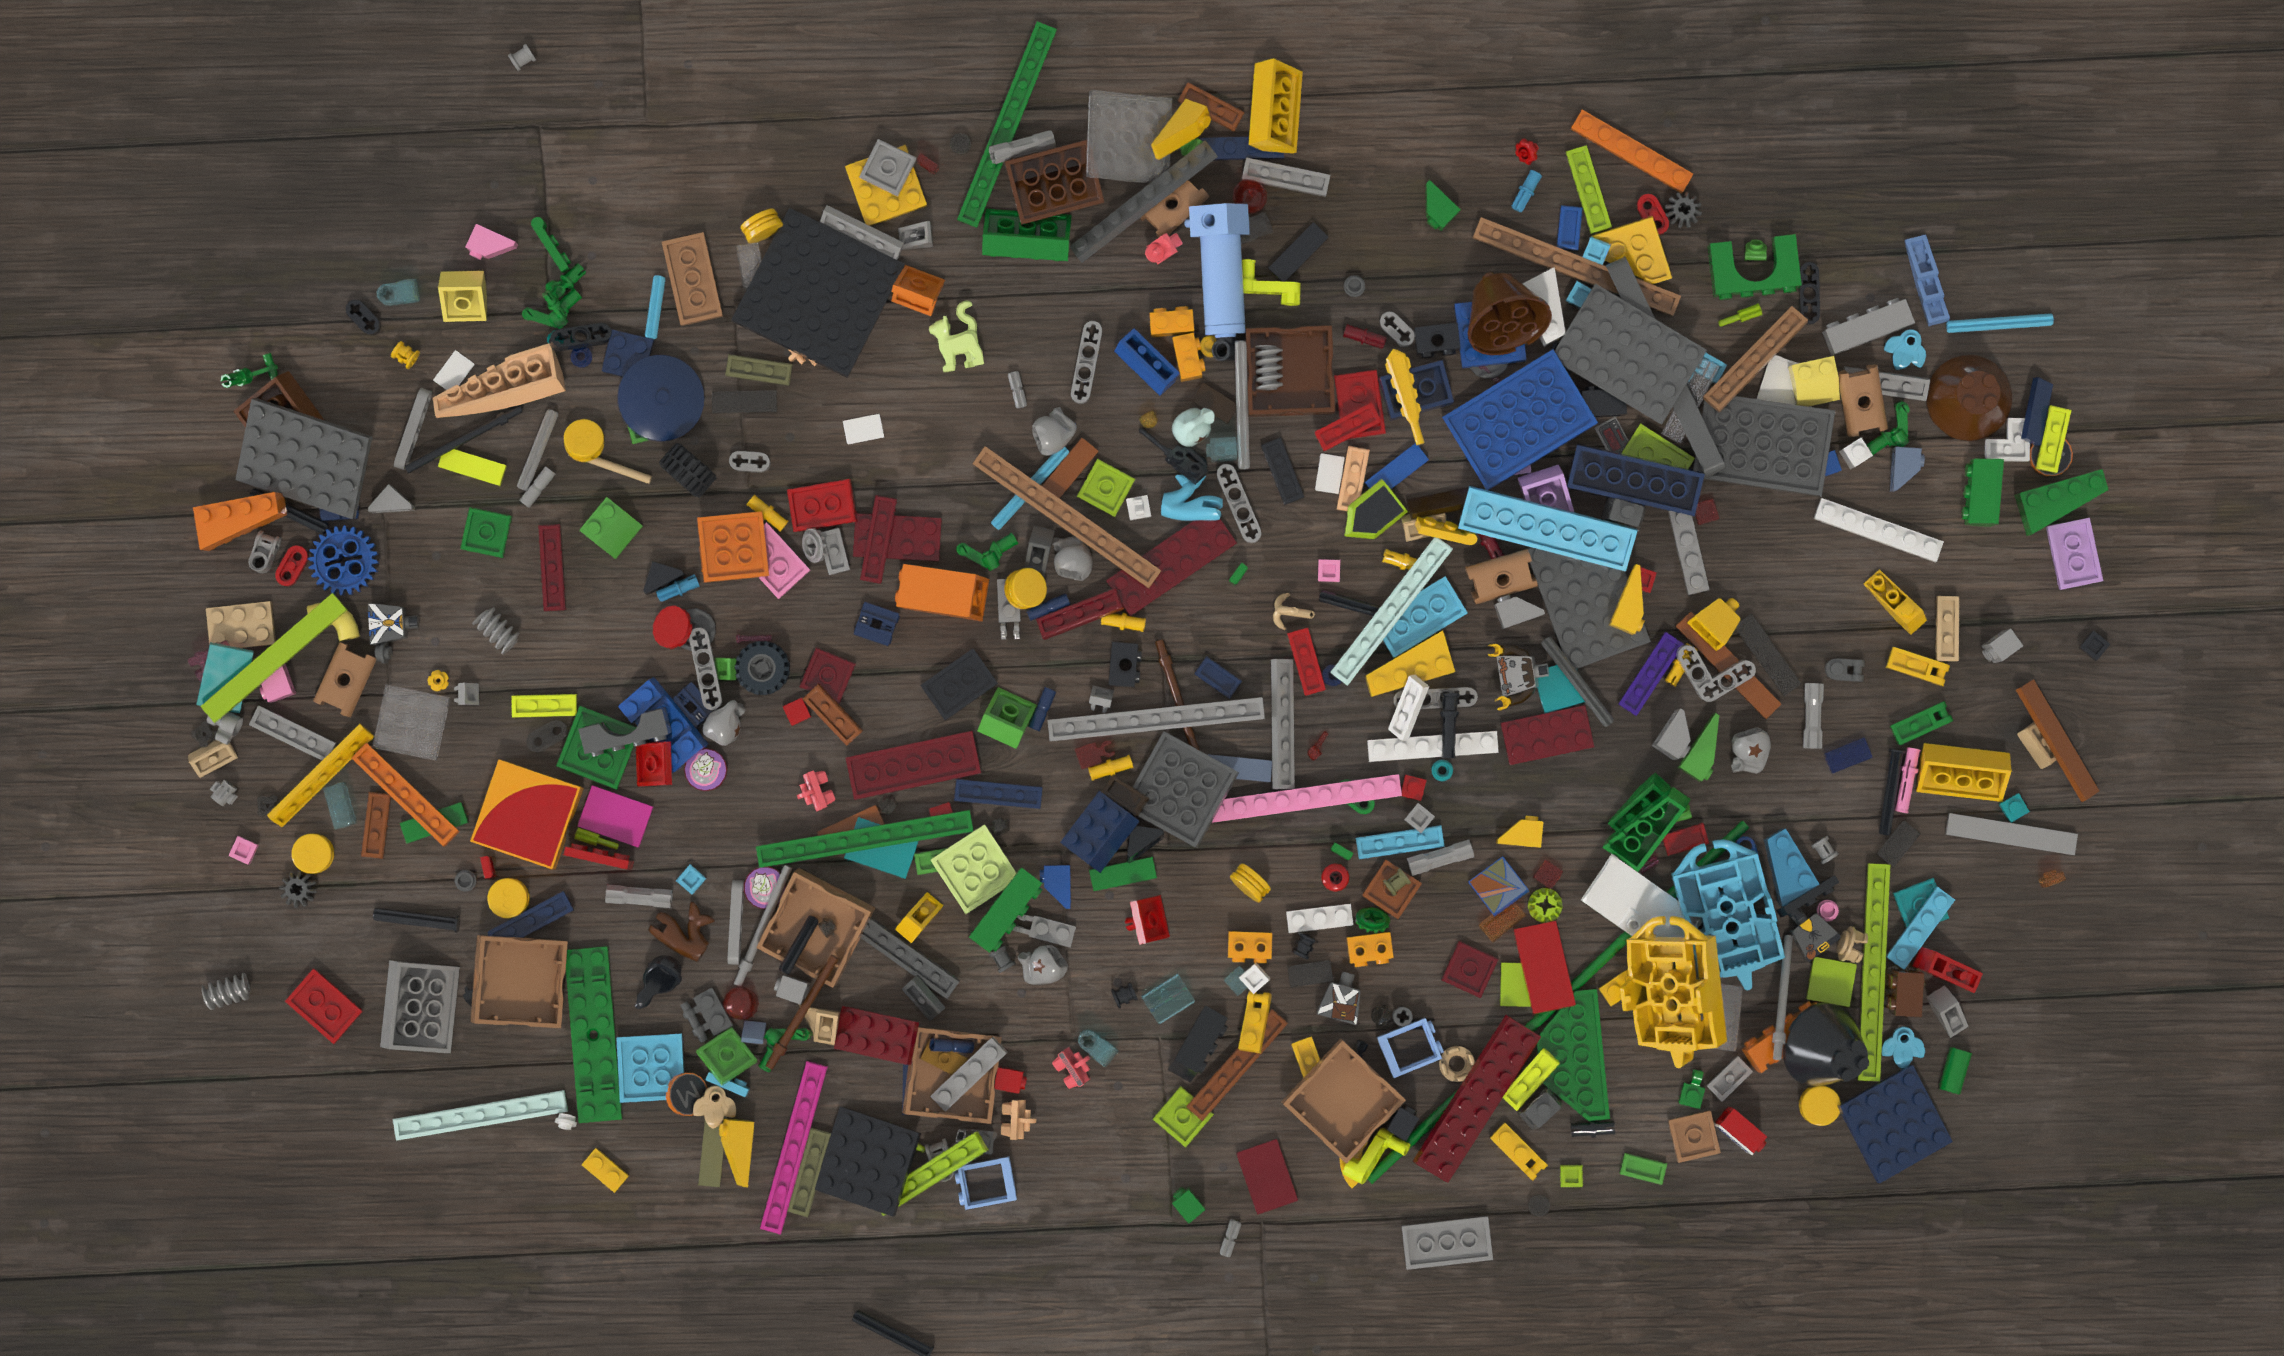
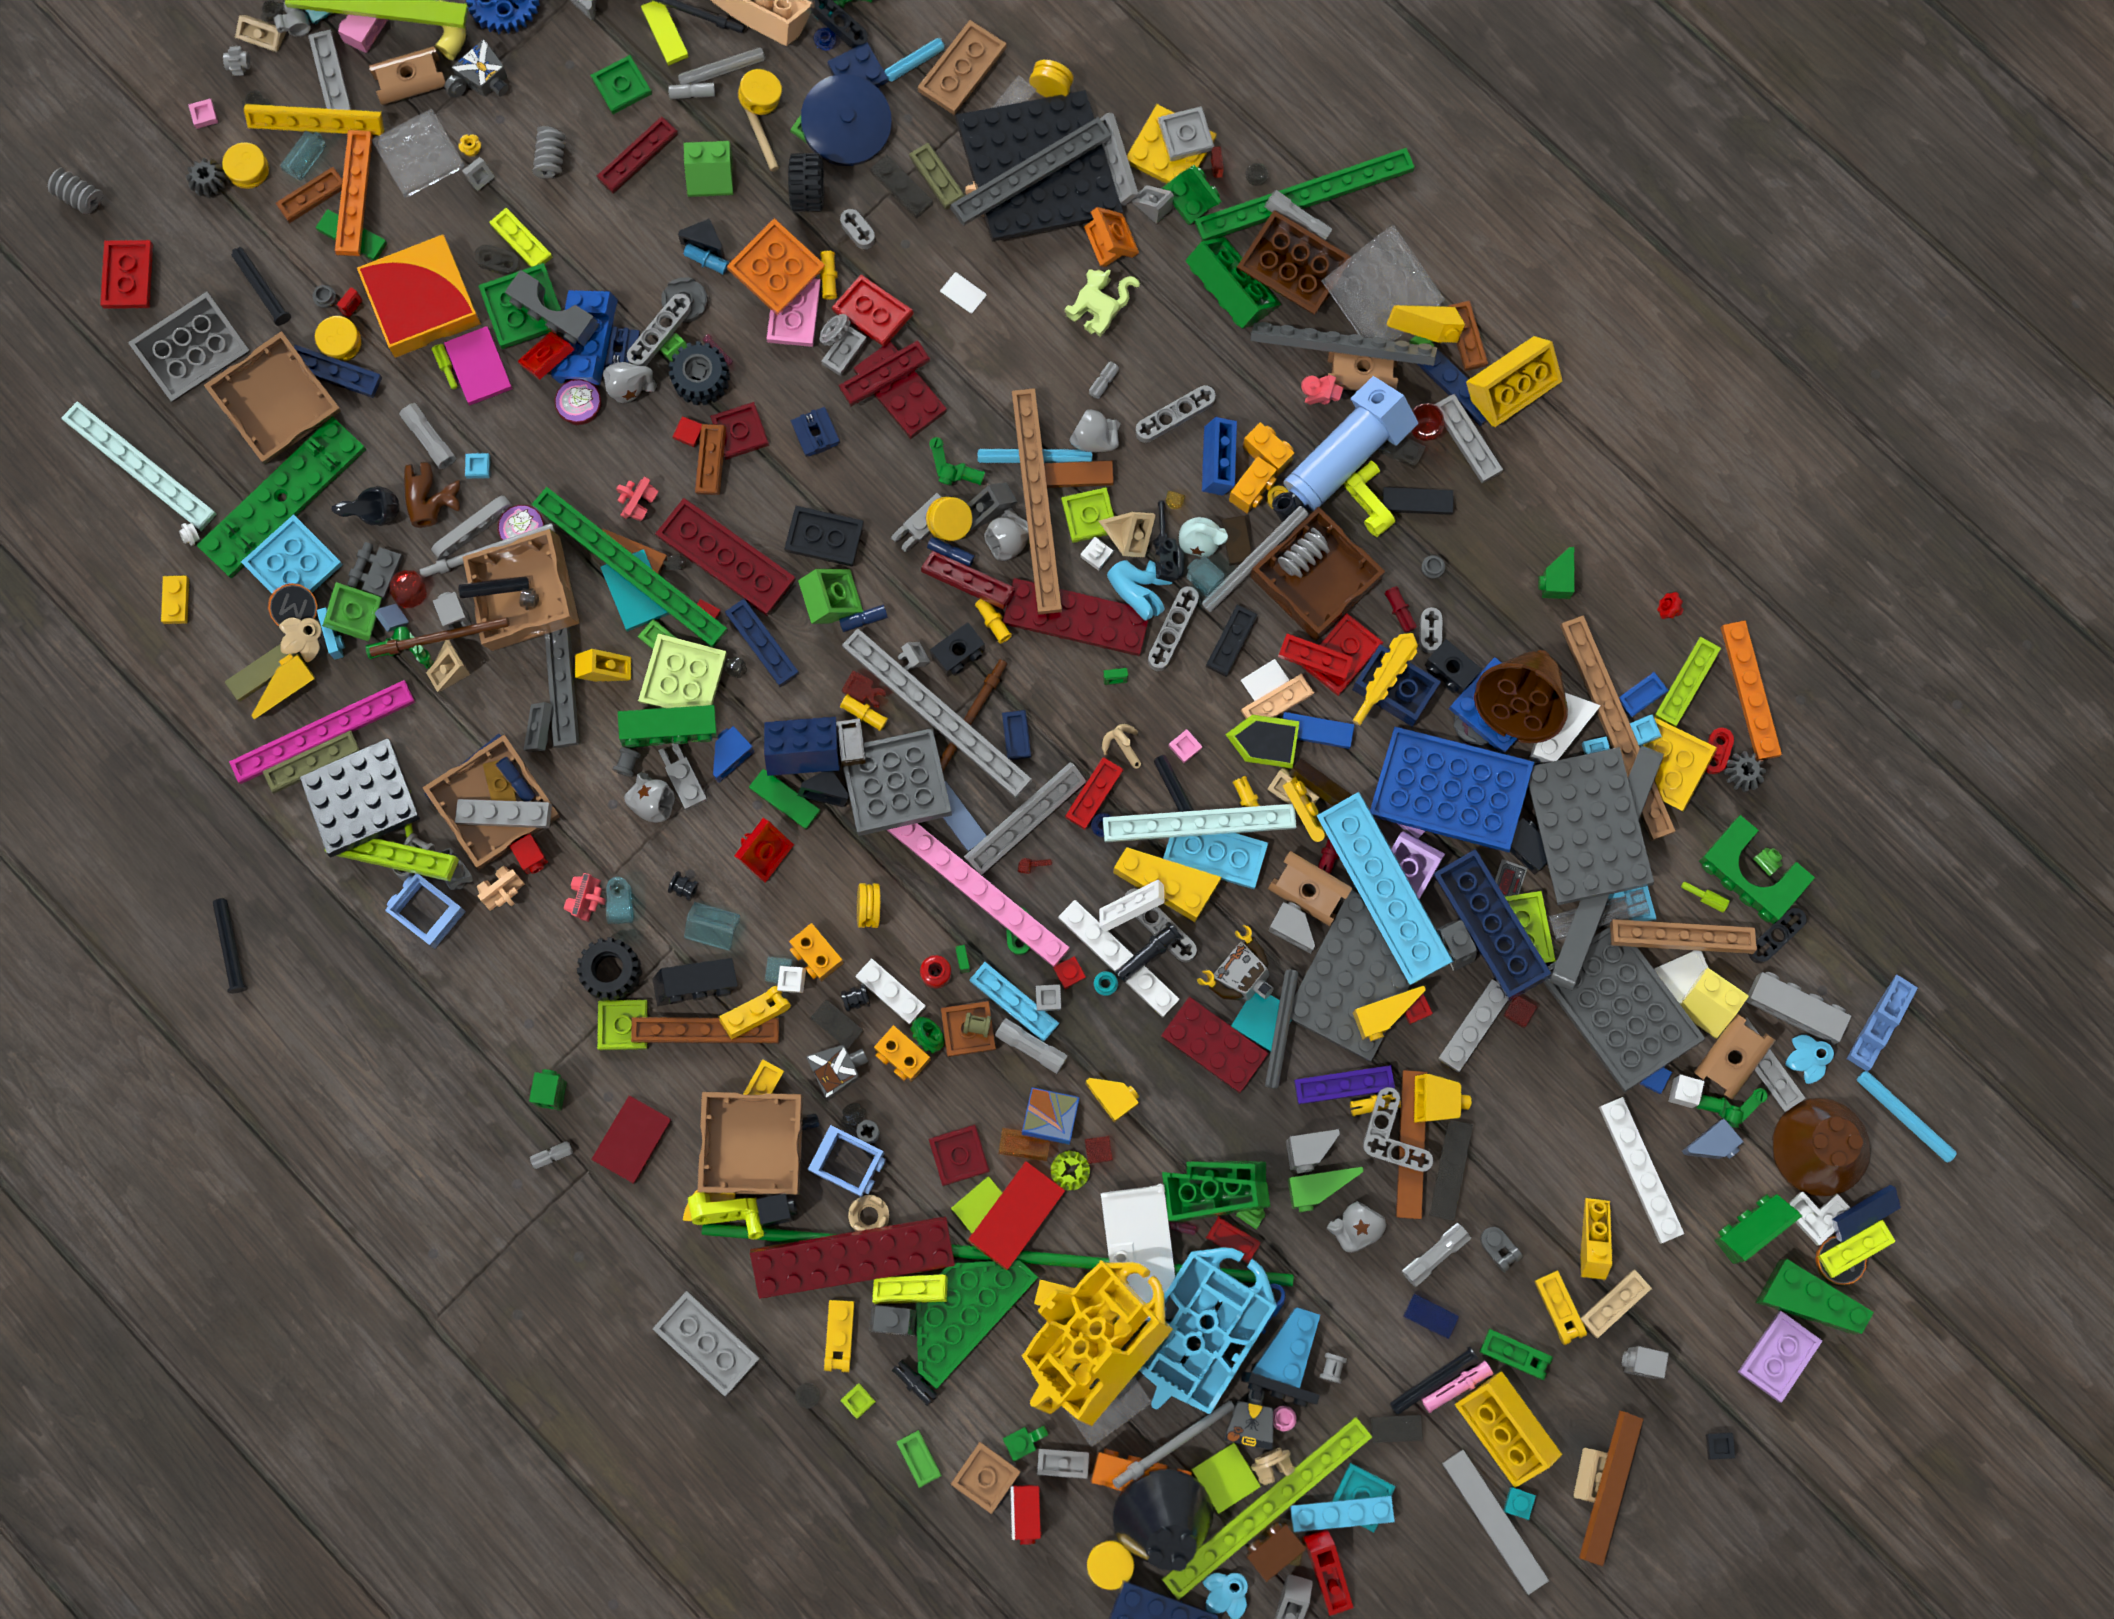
camera: 45 degrees right, 10 degrees down
red plate [563,843,634,870] -> none
red tile [653,606,692,649] -> none
dark red plate [834,1006,919,1065] -> none
orange slope [895,564,990,622] -> none
dark azure axle [1511,170,1542,212] -> none
clear orange plate [2039,869,2066,888] -> none
none -> black tyre [577,937,642,1001]
none -> dark grey plate [950,117,1112,226]
none -> tan slope [1099,512,1155,557]
none -> green bracket [1161,165,1222,225]

